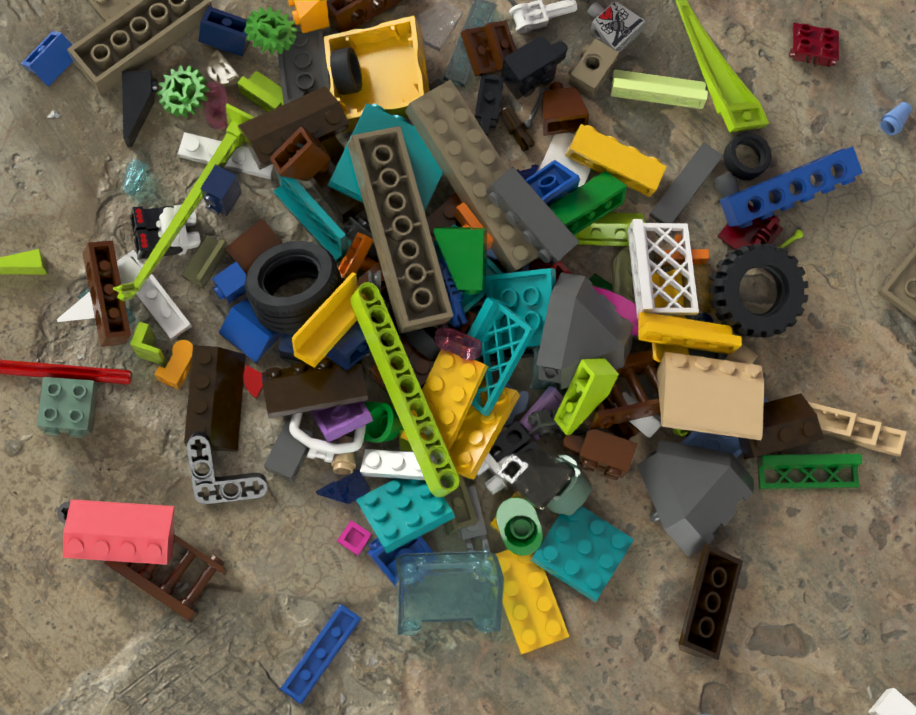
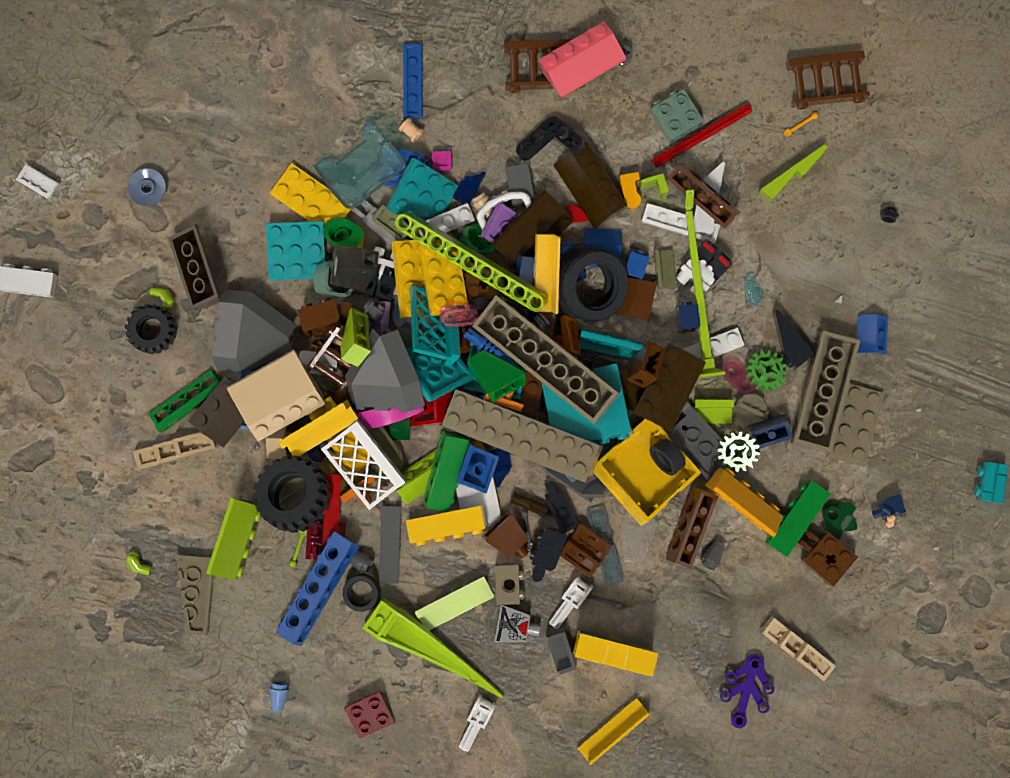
camera: 155 degrees right, 10 degrees up
dark grey brick [486,167,579,266] -> none
none -> black tyre [125,304,177,354]
none -> lime arm [150,287,174,309]
none -> lime slope [206,498,261,580]
none -> red sticker [323,474,341,551]
none -> light nougat bush [399,117,424,142]

